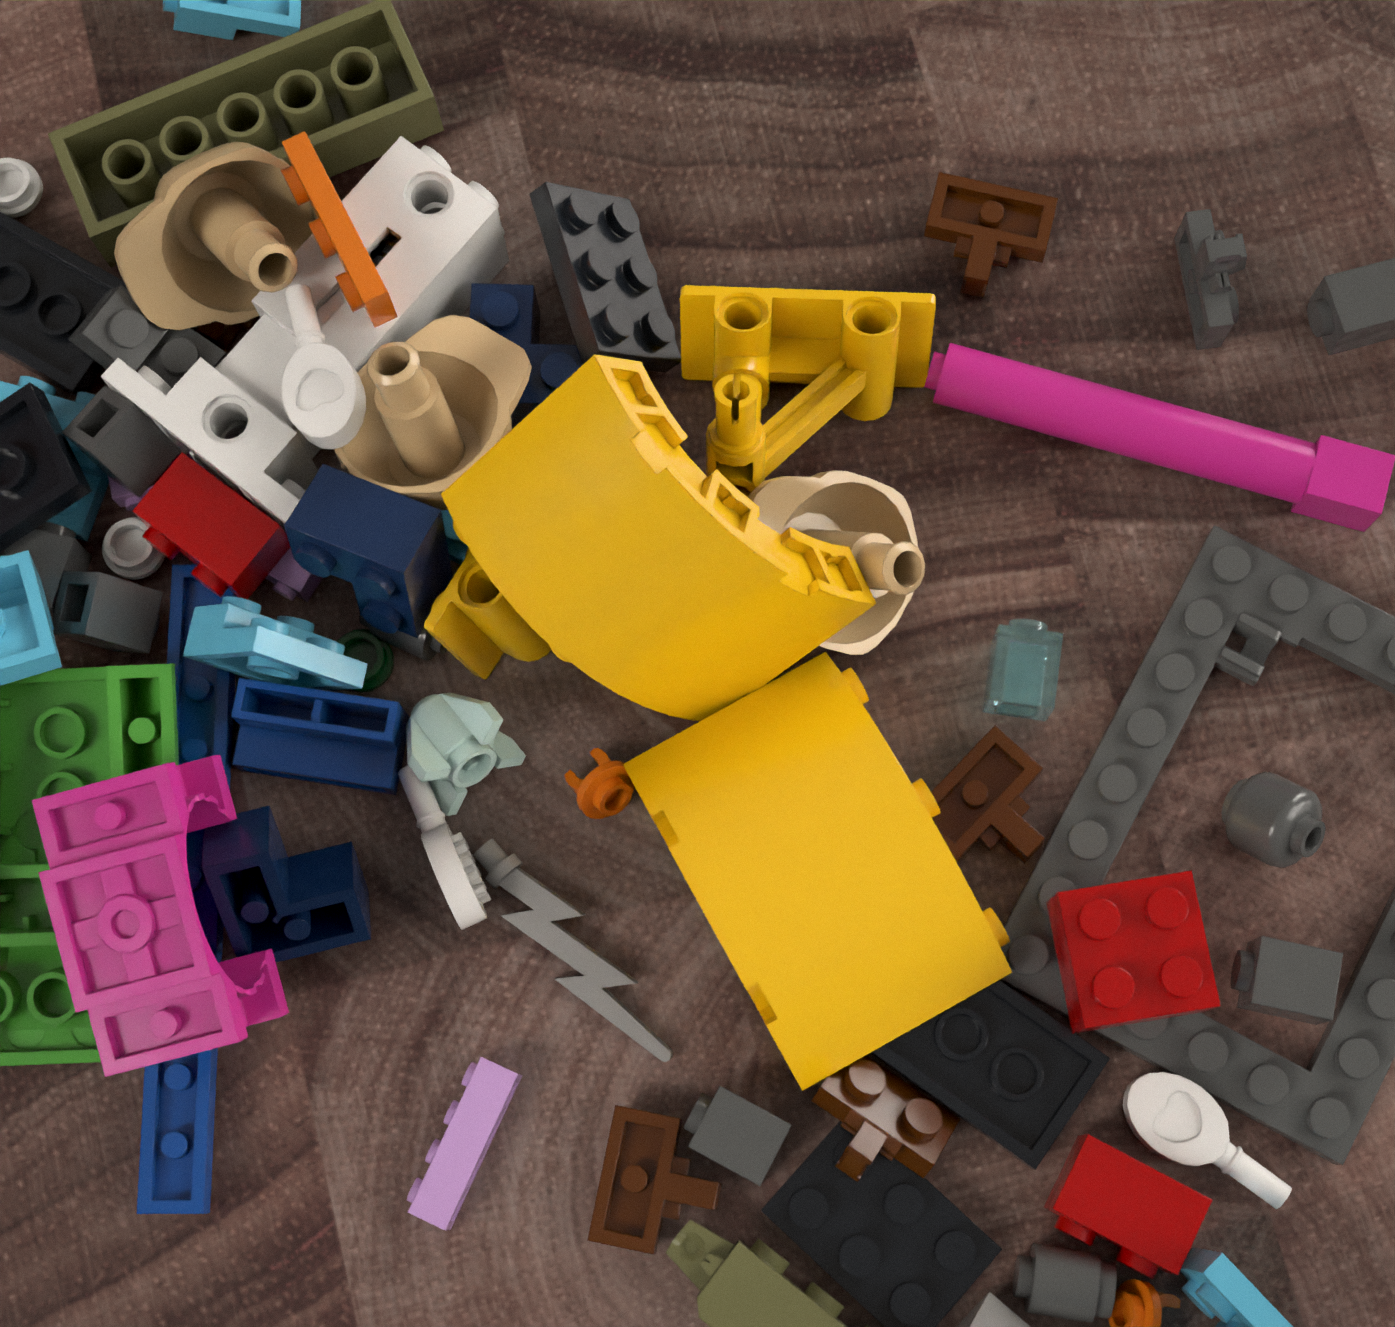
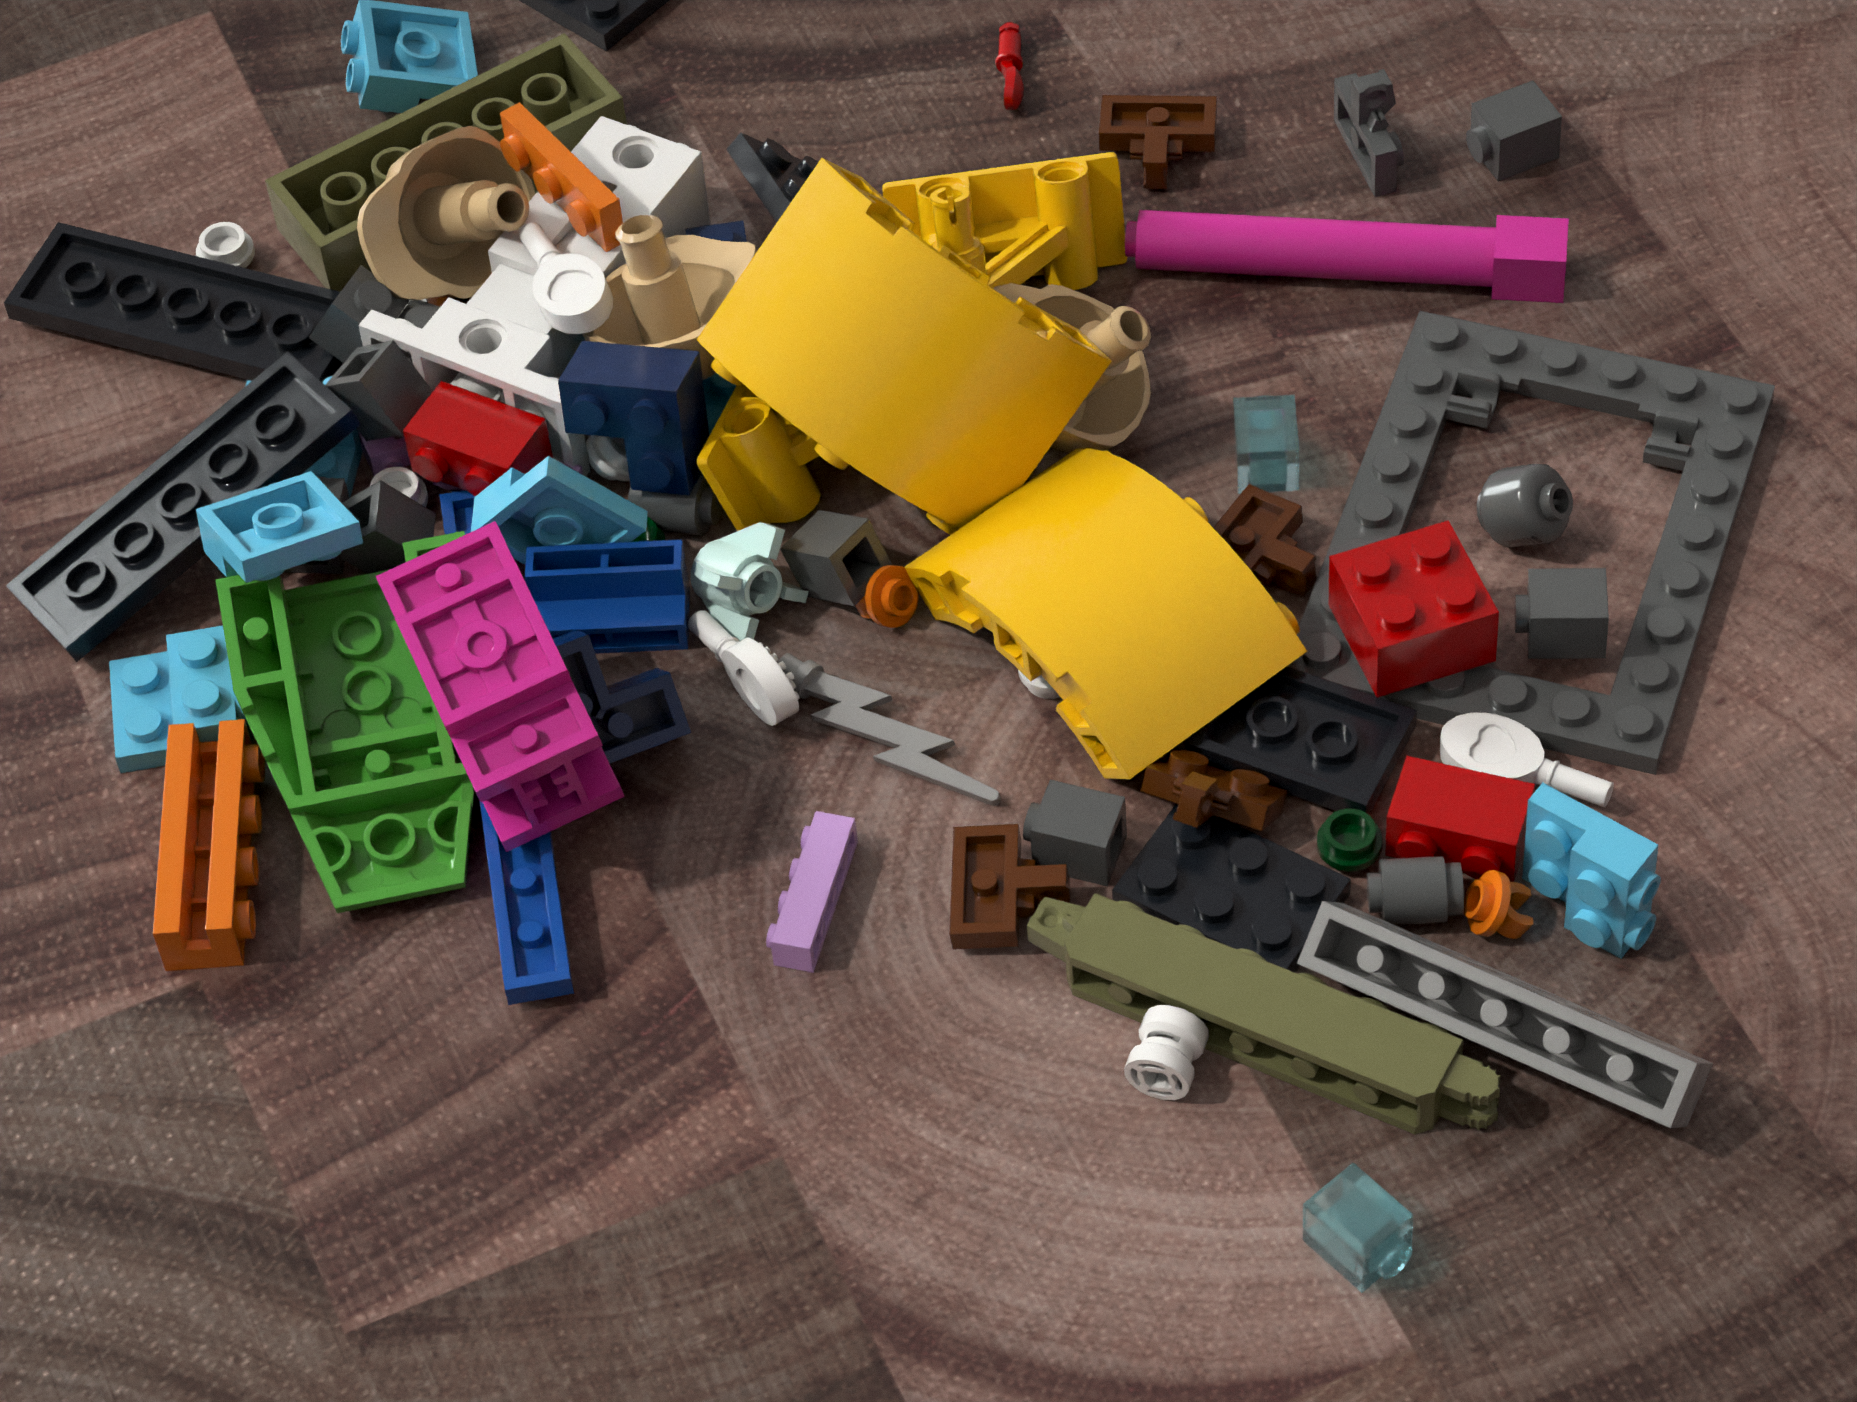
camera: 10 degrees left, 25 degrees down
none -> dark grey brick [780,510,892,606]
none -> red piece [995,22,1024,110]
none -> dark green plate [1317,808,1383,872]

